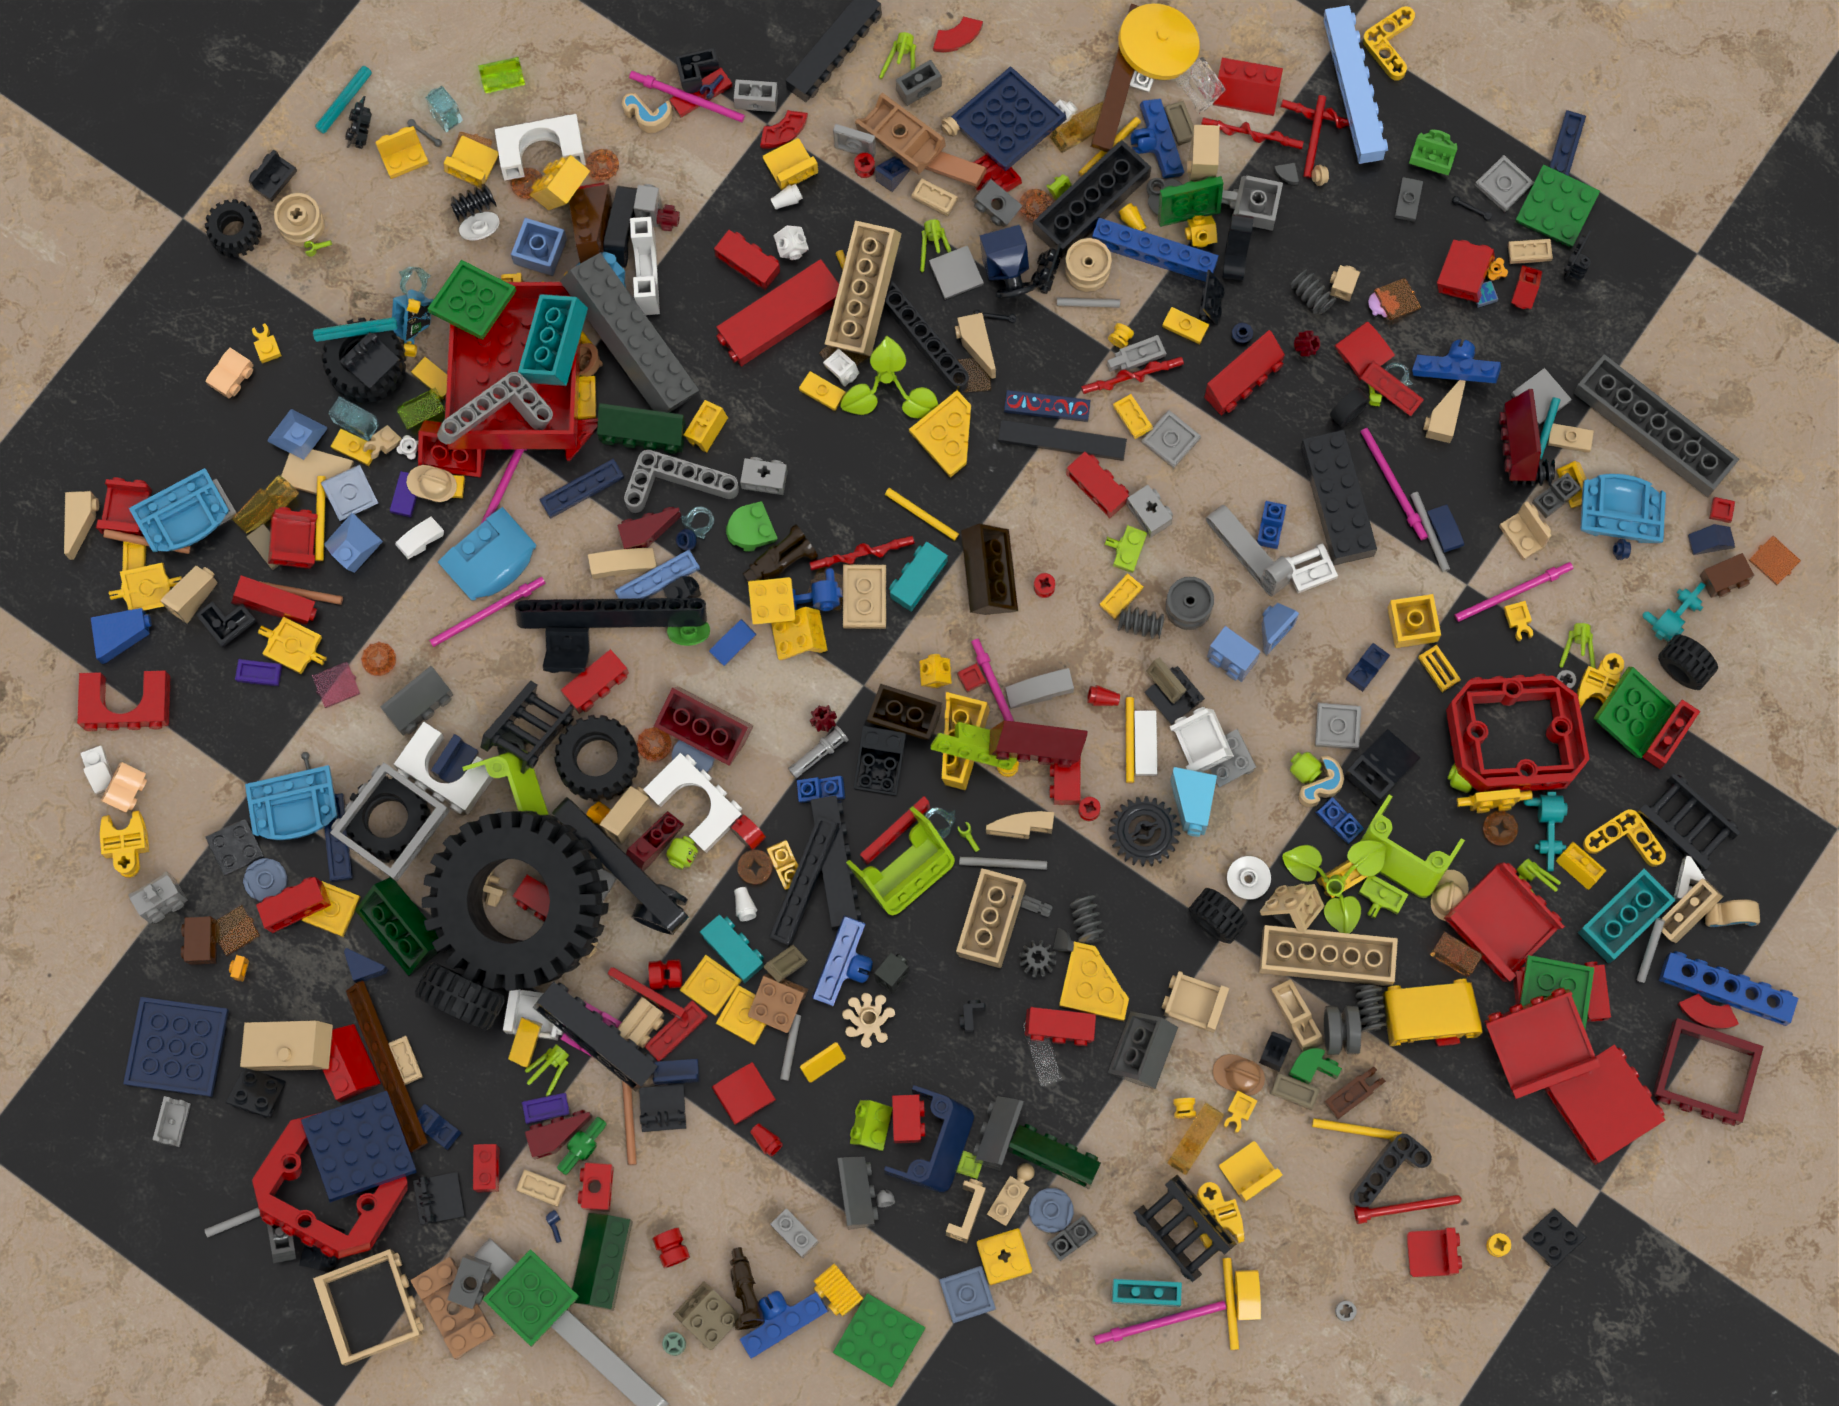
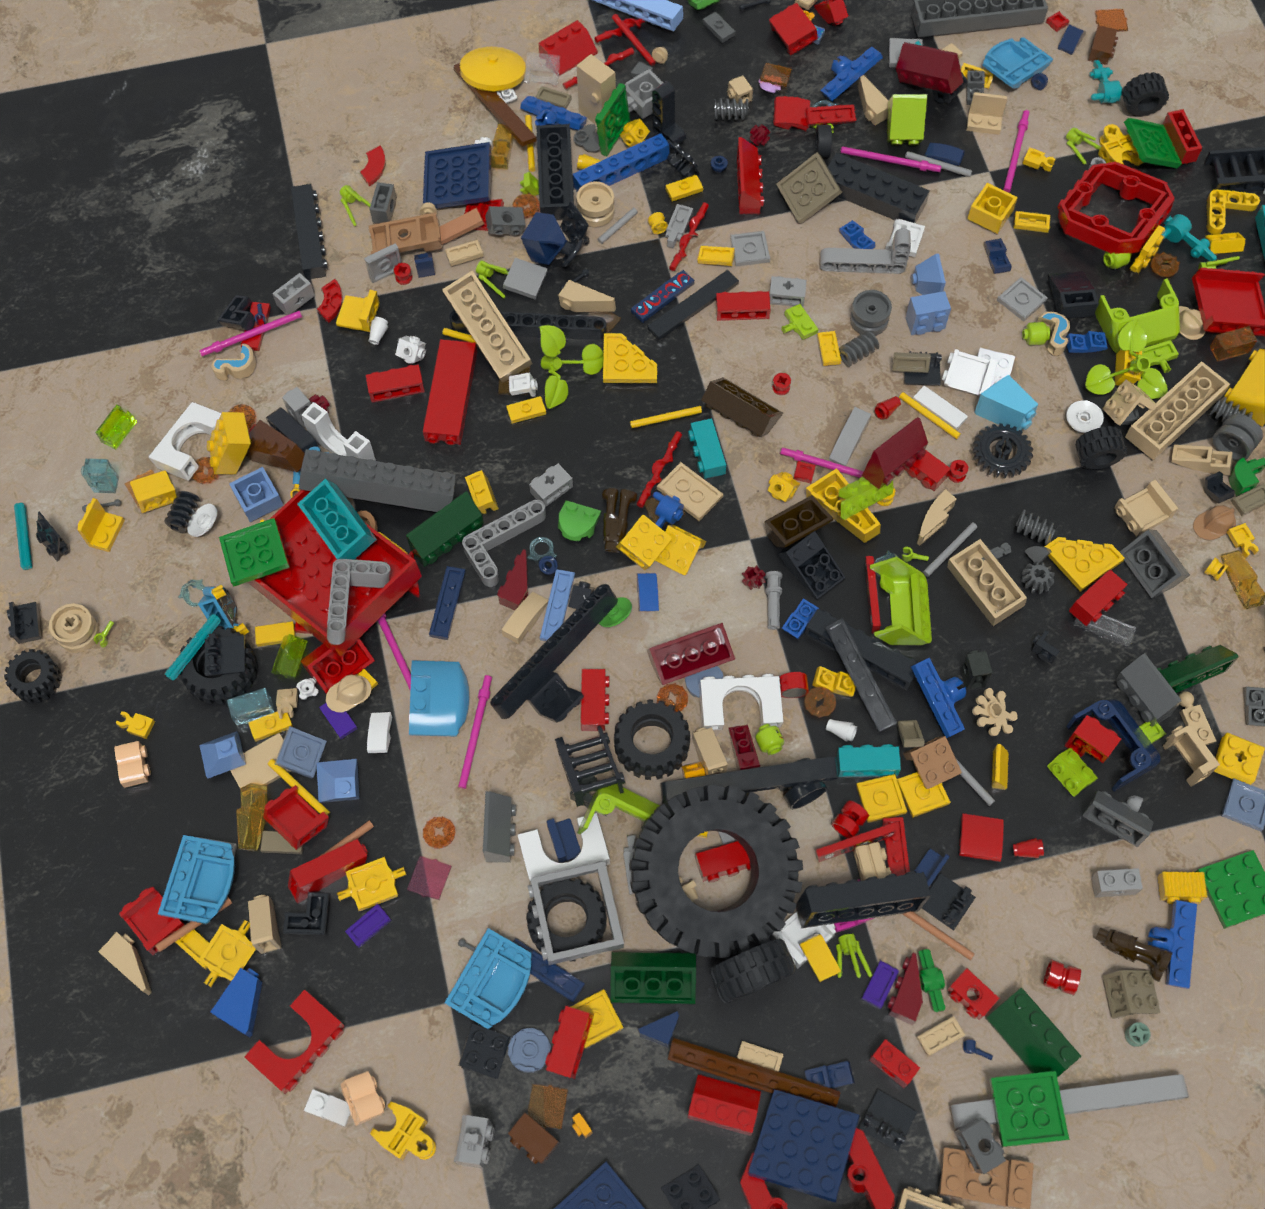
camera: 50 degrees left, 10 degrees down
tan brick [240,1021,333,1071] -> none
sand blue tile [1029,1188,1074,1233] -> none
none -> dark tan plate [776,152,842,224]
none -> lime slope [887,94,927,145]

